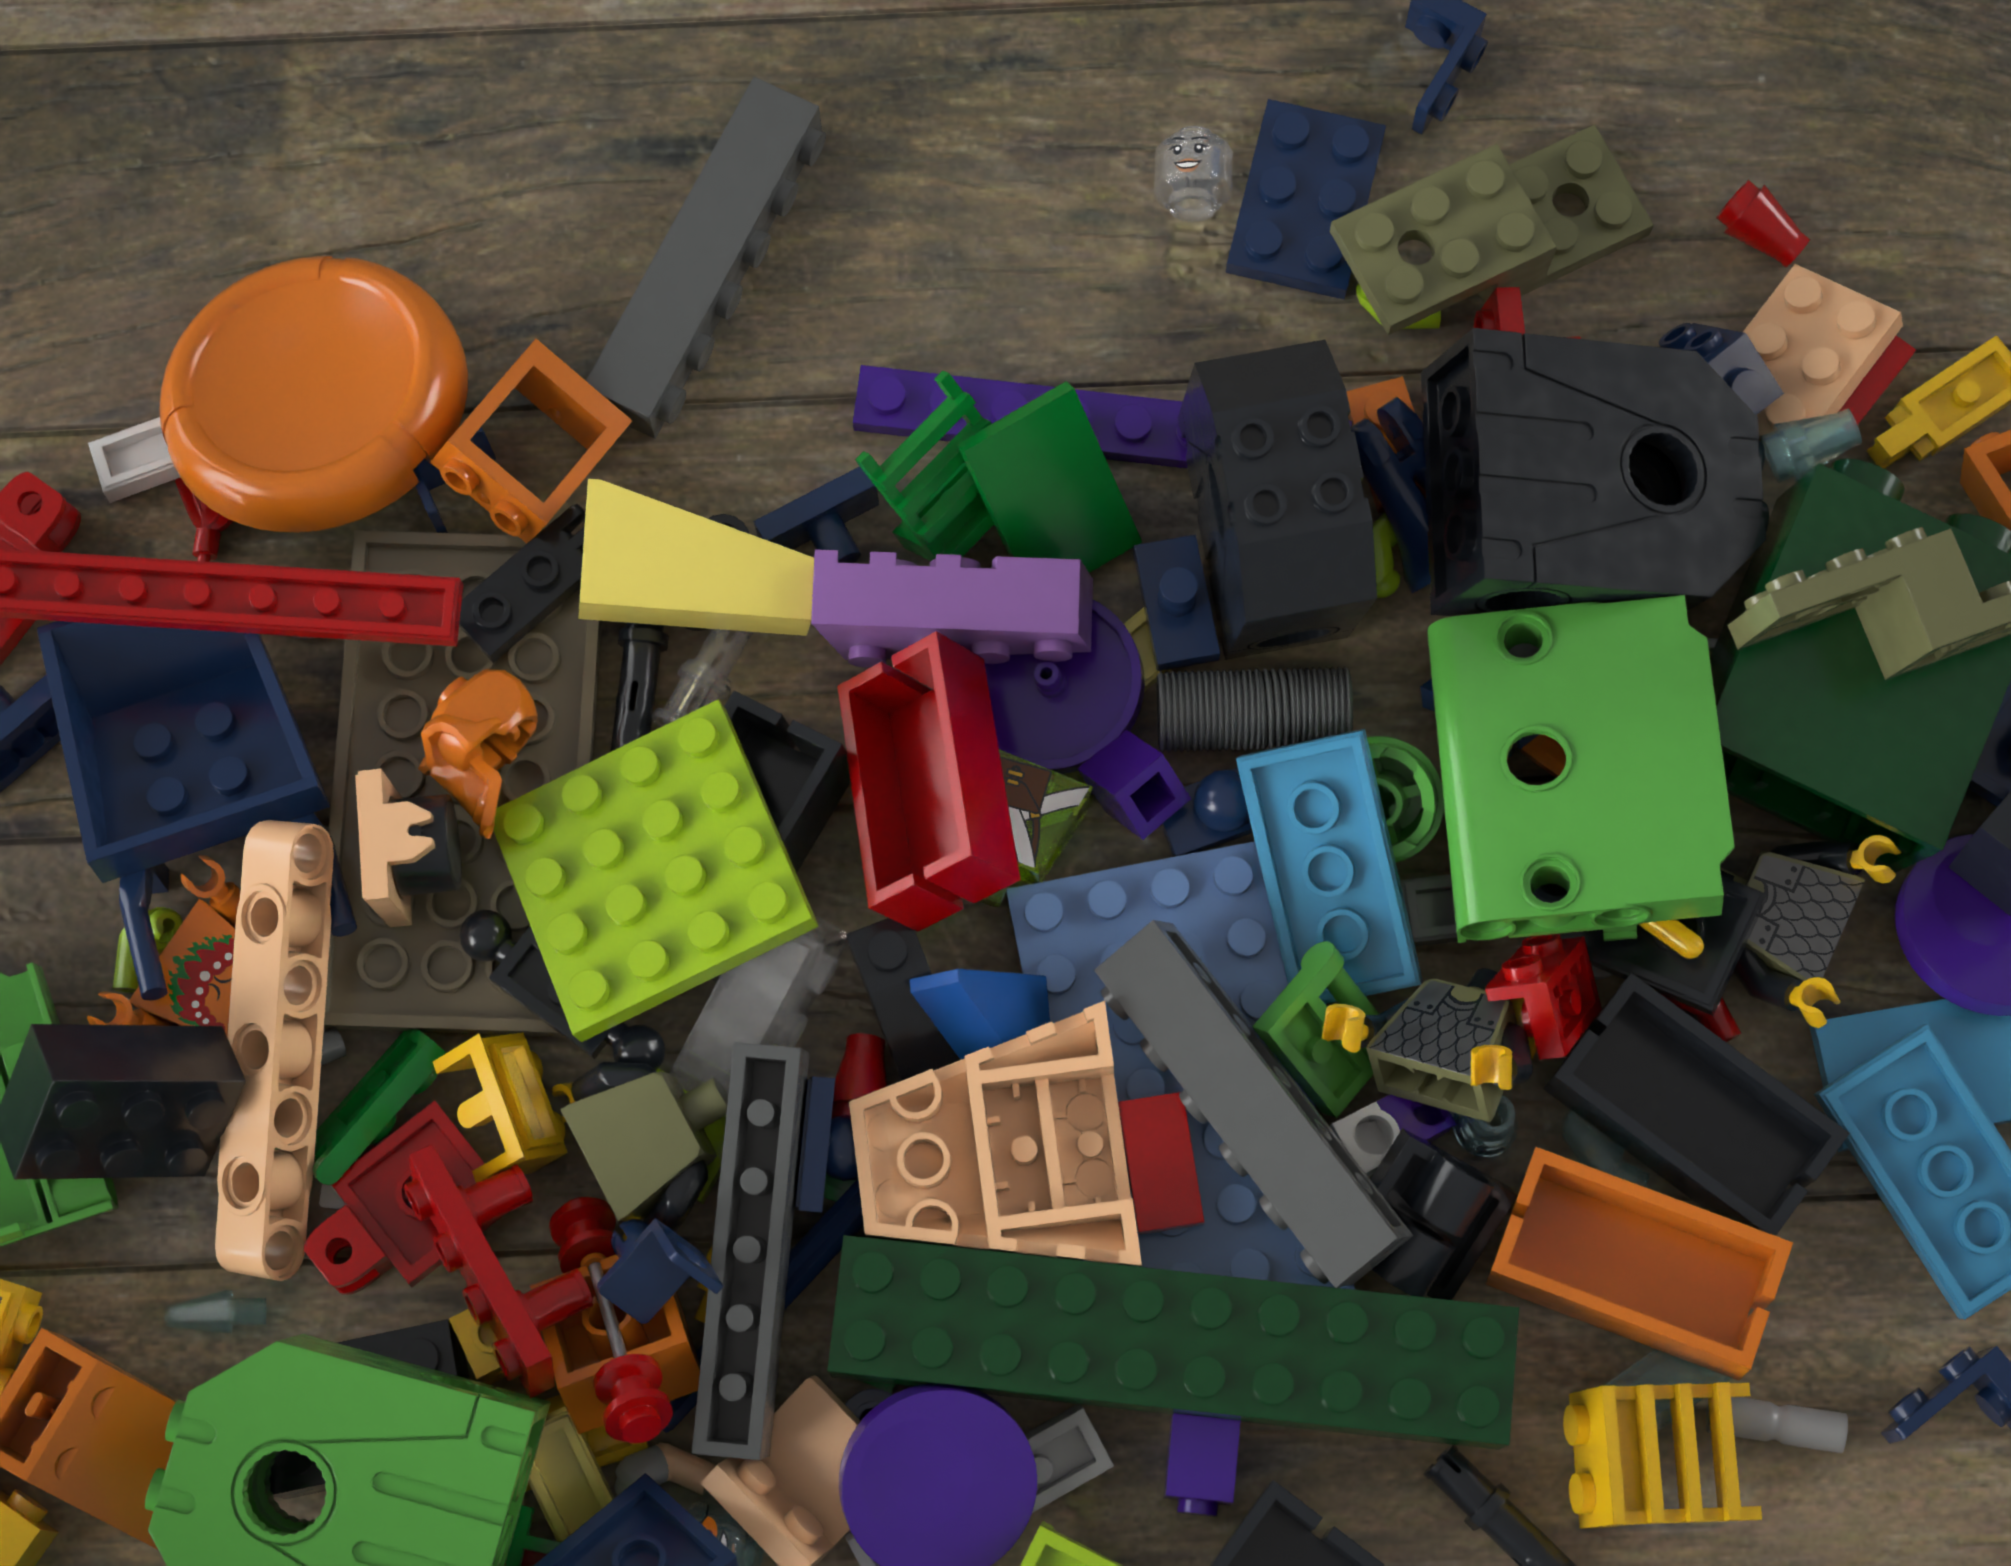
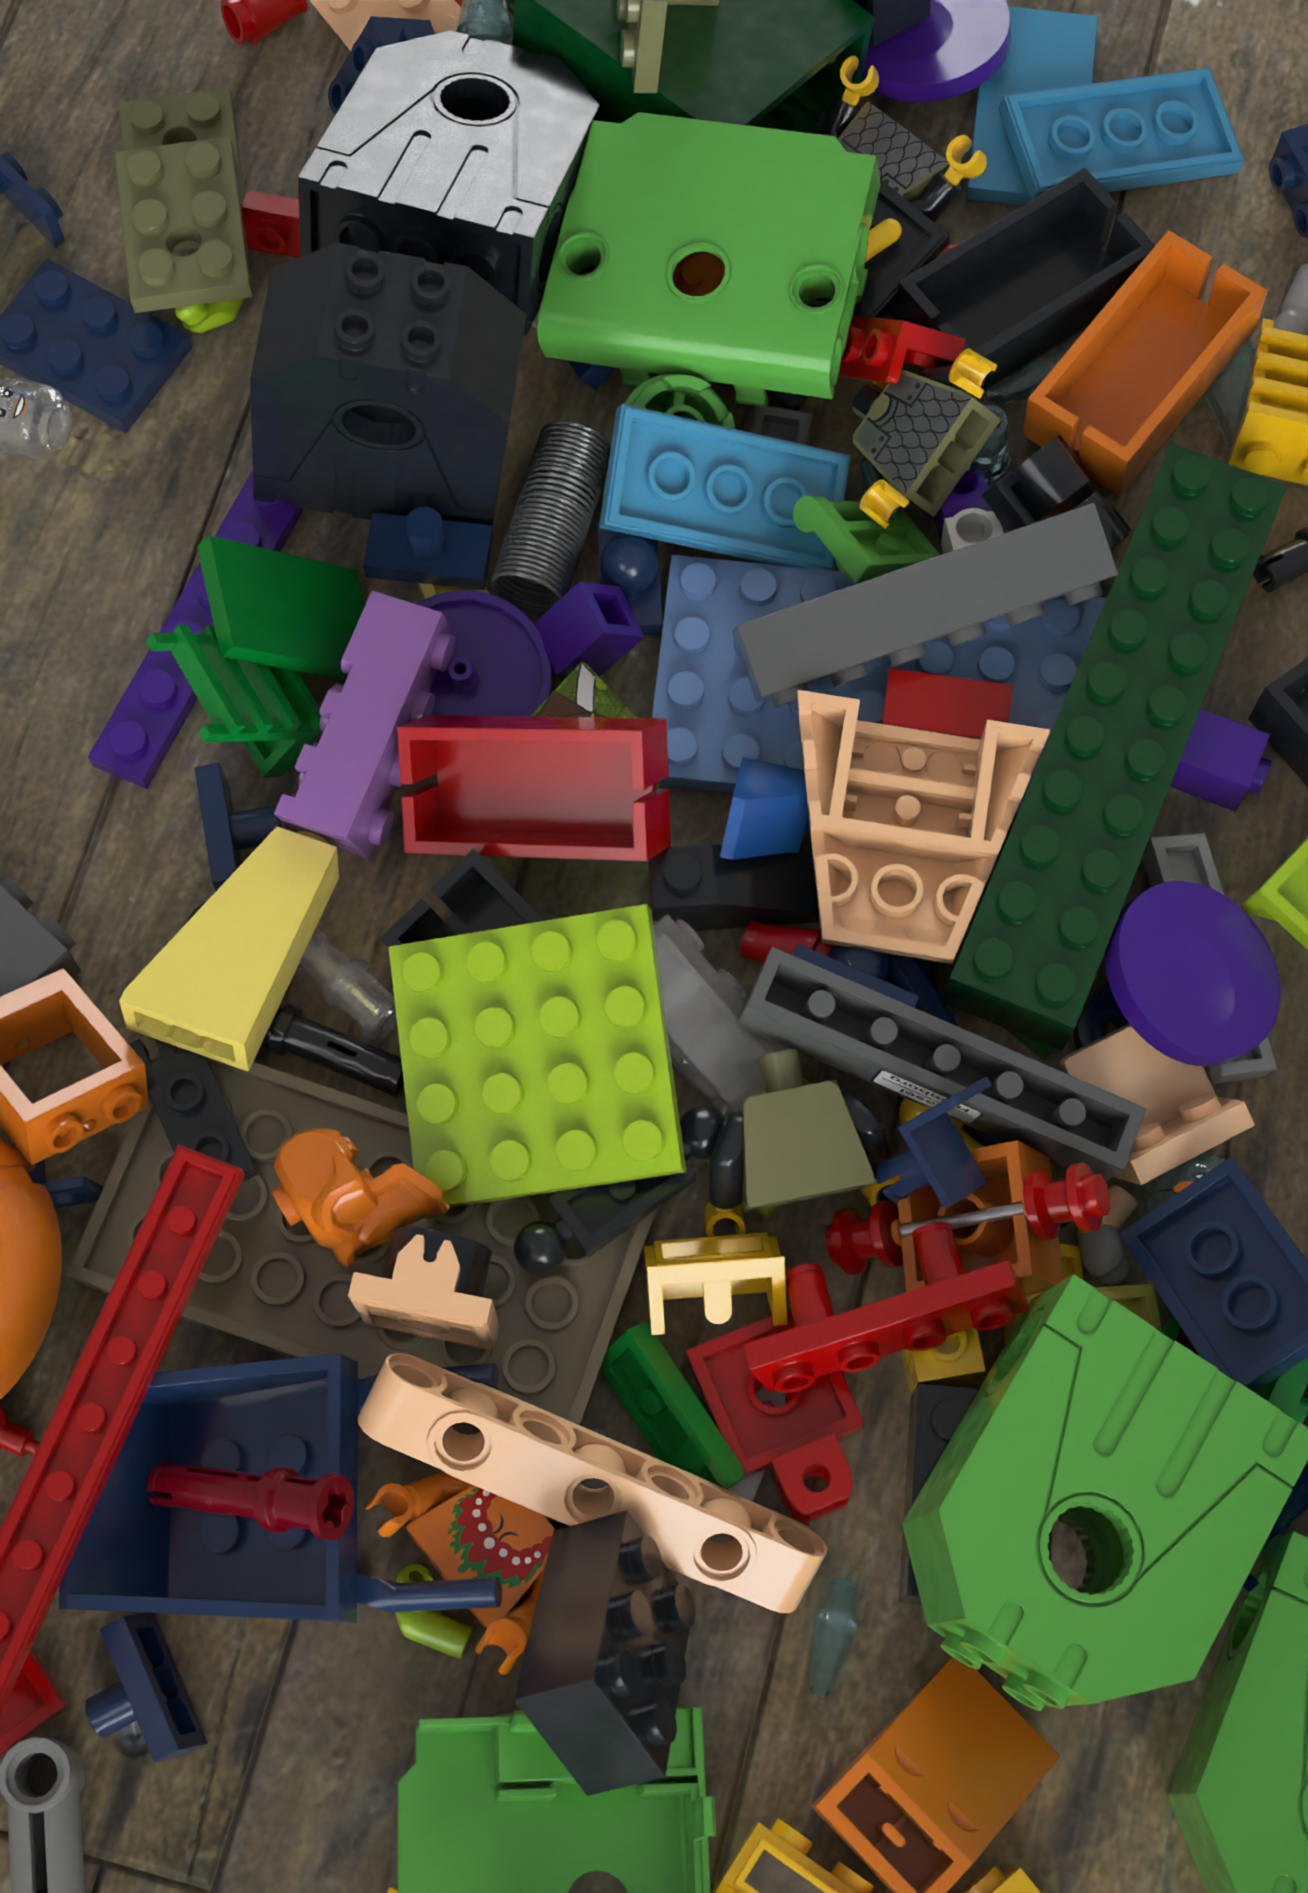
camera: 75 degrees left, 5 degrees down
none -> dark red pin [147,1460,354,1541]

